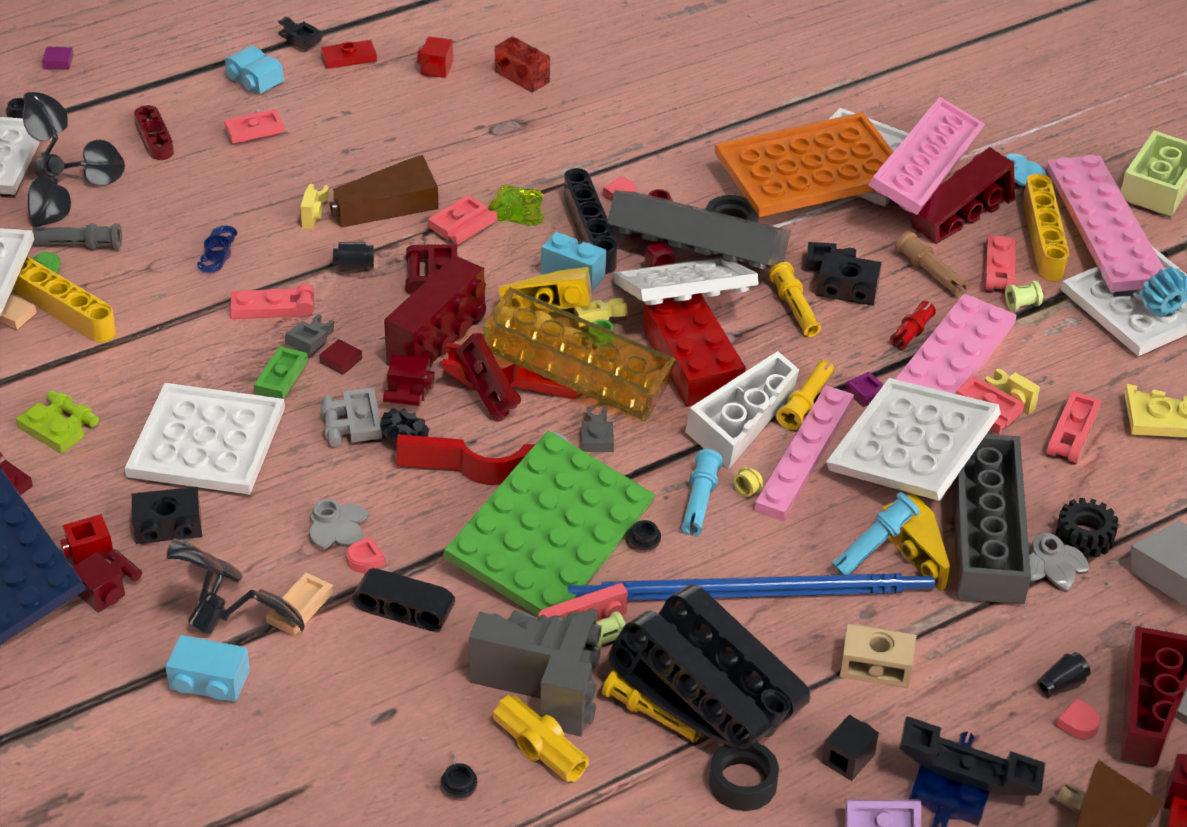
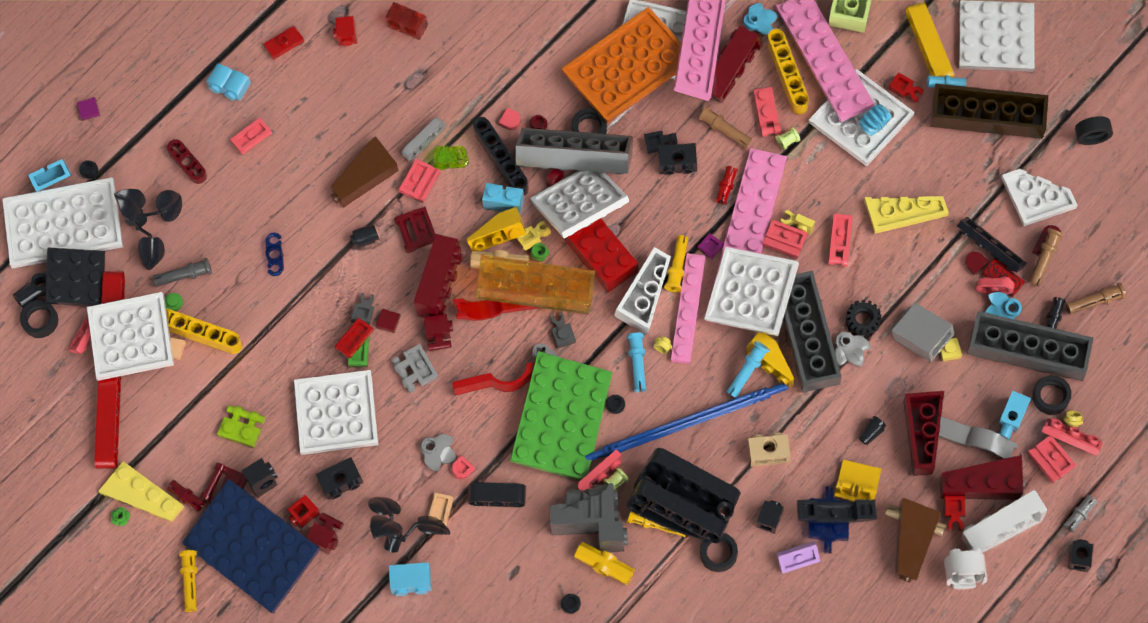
camera: 10 degrees left, 25 degrees up
coral plate [230,284,314,319] -> none
black plate [278,16,322,51] -> none
light yellow plate [300,184,329,229] -> none
black gear [380,408,430,443] -> none
dark red plate [456,333,521,421] -> none
yellow pin [768,262,821,337] -> none
coral tile [1057,698,1101,739] -> none
none -> black brick [241,458,278,498]
none -> red plate [334,317,374,359]
none -> light grey beam [402,117,446,161]
none -> yellow hinge [834,460,882,501]

